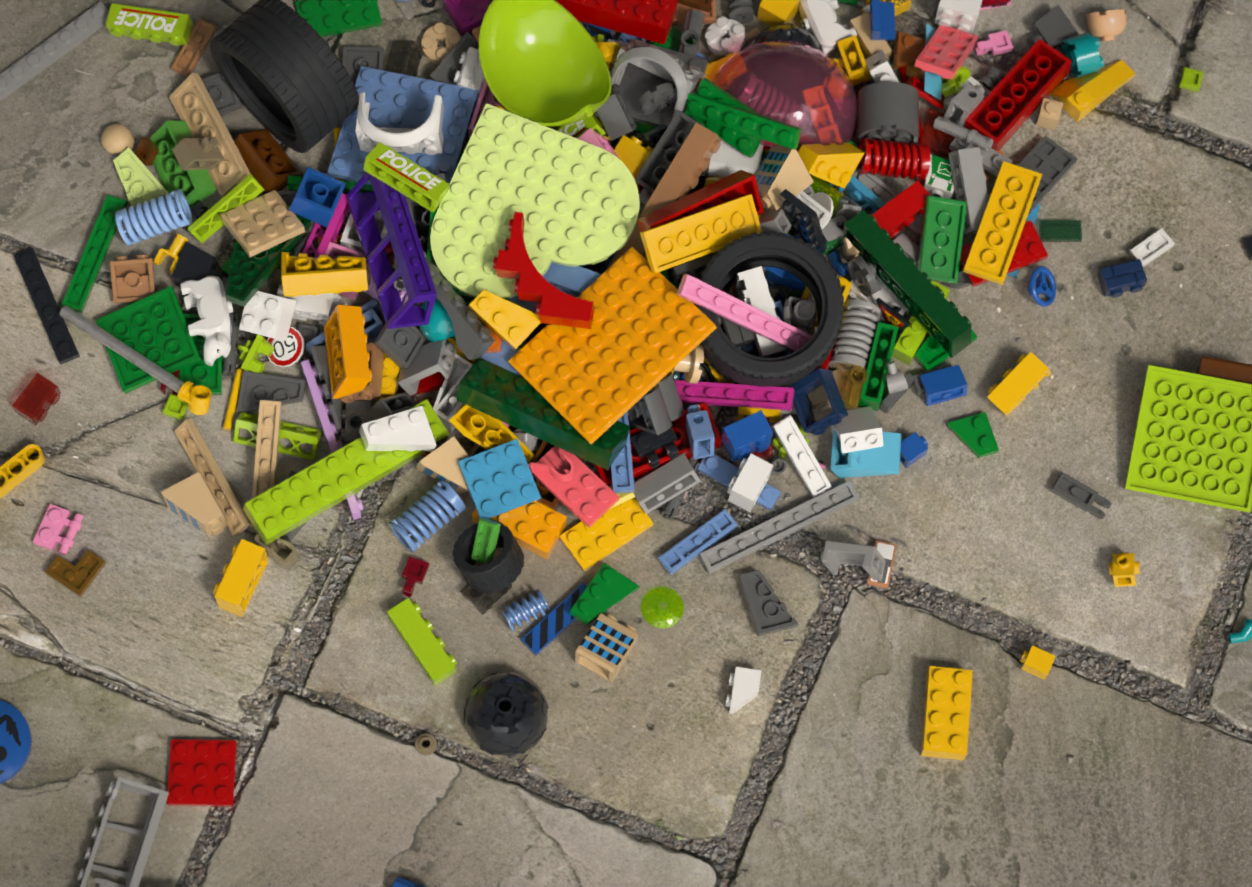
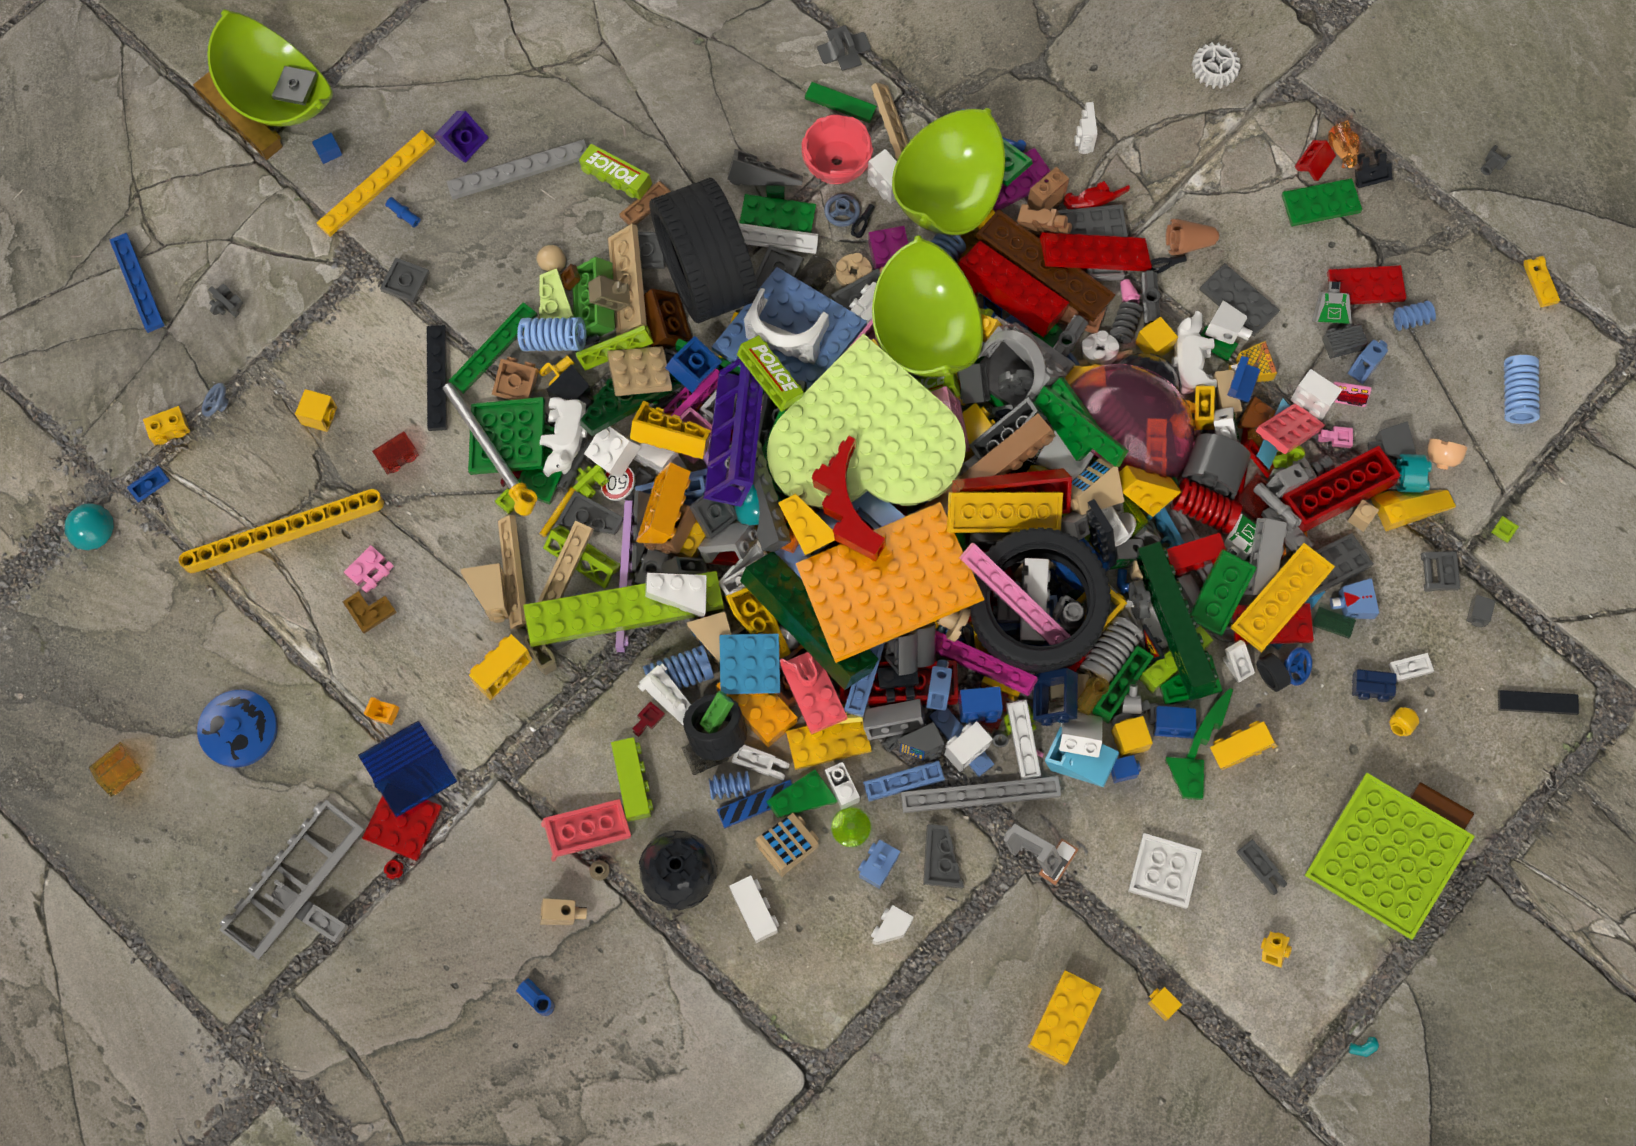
camera: 25 degrees right, 0 degrees up
none -> clear blue piece [358,721,457,817]
none -> light orange bracket [364,697,400,726]
none -> red plate [384,860,404,879]
none -> tan torso [540,899,587,925]
none -> coral plate [541,799,631,862]
none -> white piece [638,664,691,725]
none -> white brick [729,876,779,943]
none -> white hinge [732,745,790,780]
none -> white plate [738,223,819,254]
none -> white slope [825,762,860,810]
none -> medium blue brick [858,839,900,889]
none -> dark grey slope [897,722,944,761]
none -> yellow head [1111,716,1153,758]
none -> white plate [1128,833,1202,909]
none -> green slope [1185,688,1233,759]
none -> white slope [1222,640,1255,682]
none -> black tyre [1256,653,1291,692]
none -> medium blue torso [1330,578,1379,619]
none -> yellow head [1389,707,1419,736]
none -> dark grey plate [1420,552,1460,592]
none -> dark grey brick [1466,595,1496,627]

